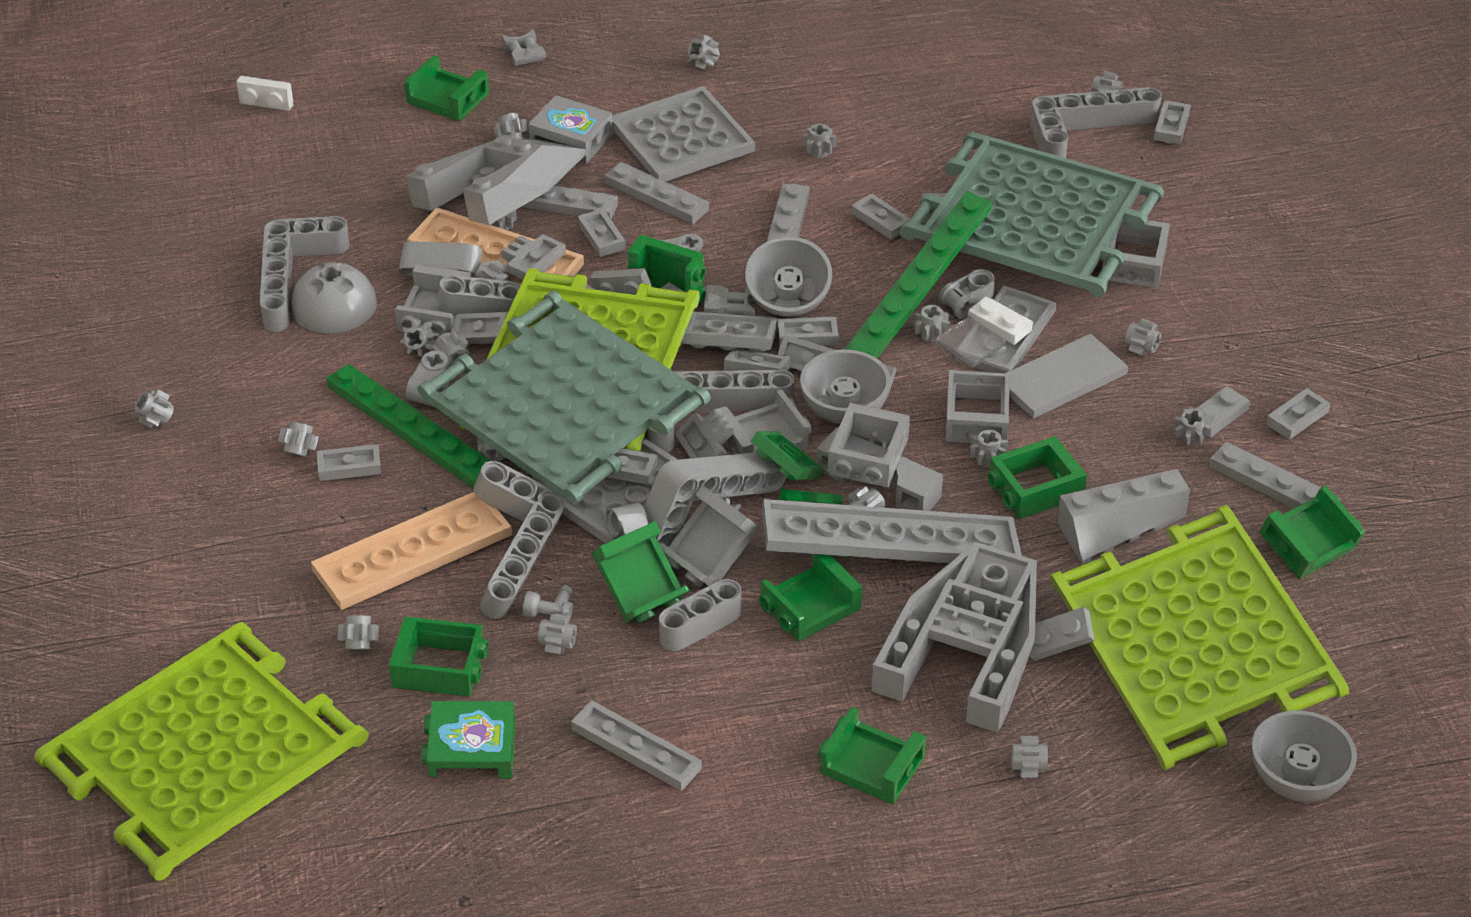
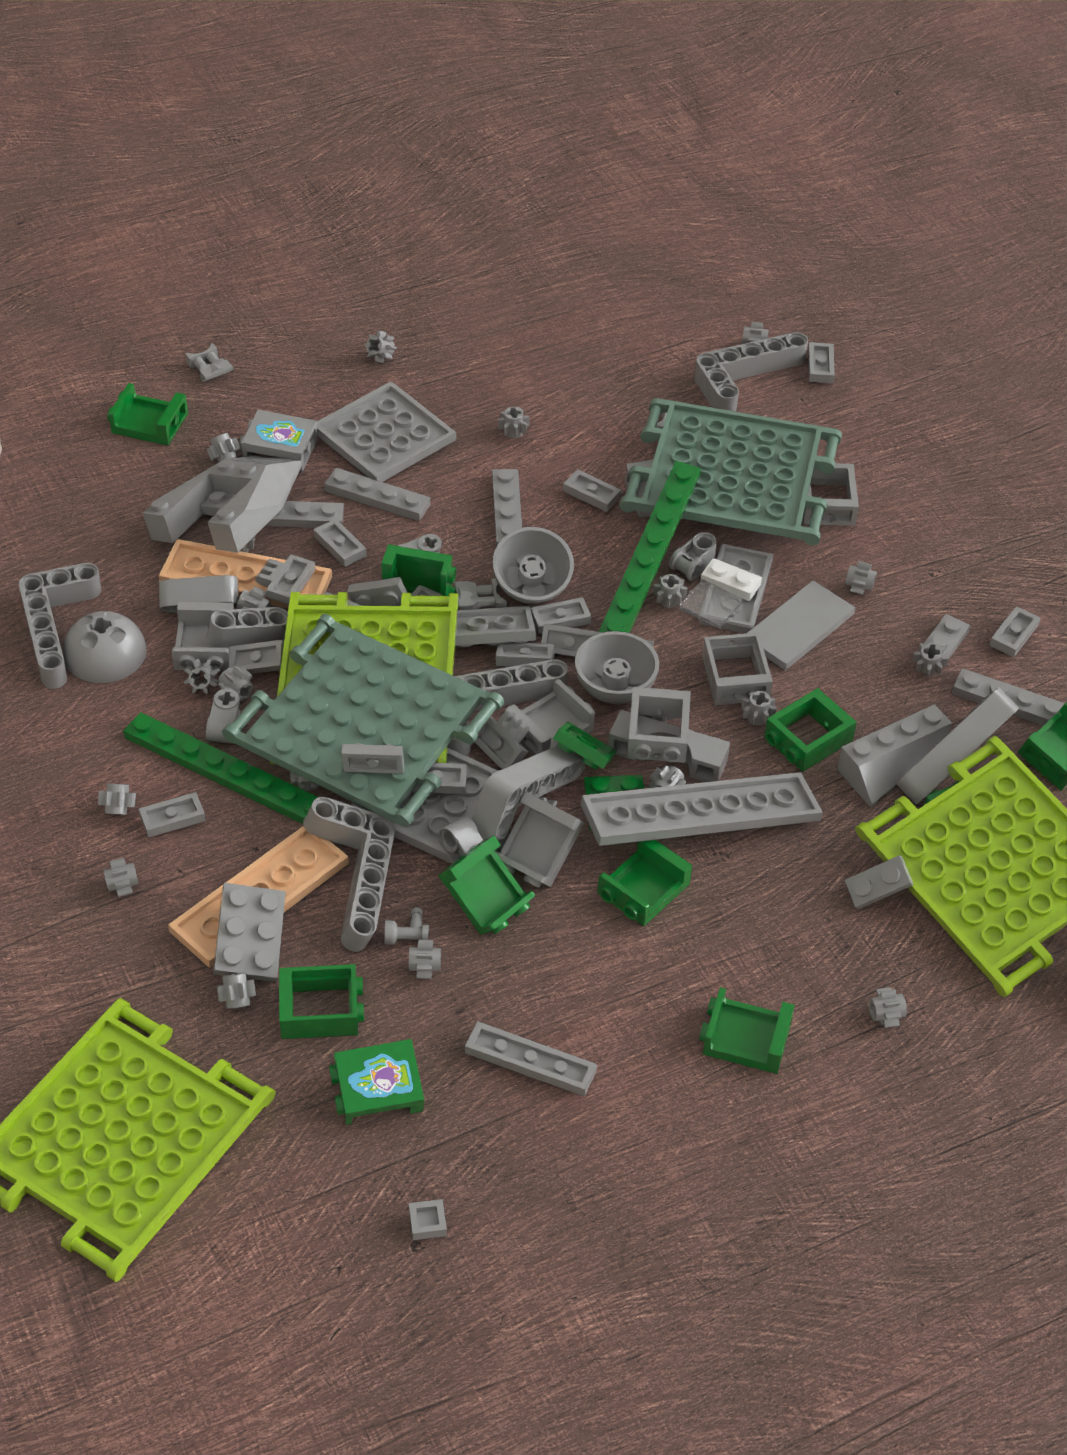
camera: 15 degrees left, 5 degrees up
light grey beam [659,579,741,651] -> none
light grey wedge [872,542,1037,733] -> none
none -> light grey gear [103,858,139,897]
none -> light grey plate [213,883,286,982]
none -> light grey plate [341,743,405,774]
none -> light grey plate [409,1199,447,1240]
none -> light grey beam [896,687,1019,805]

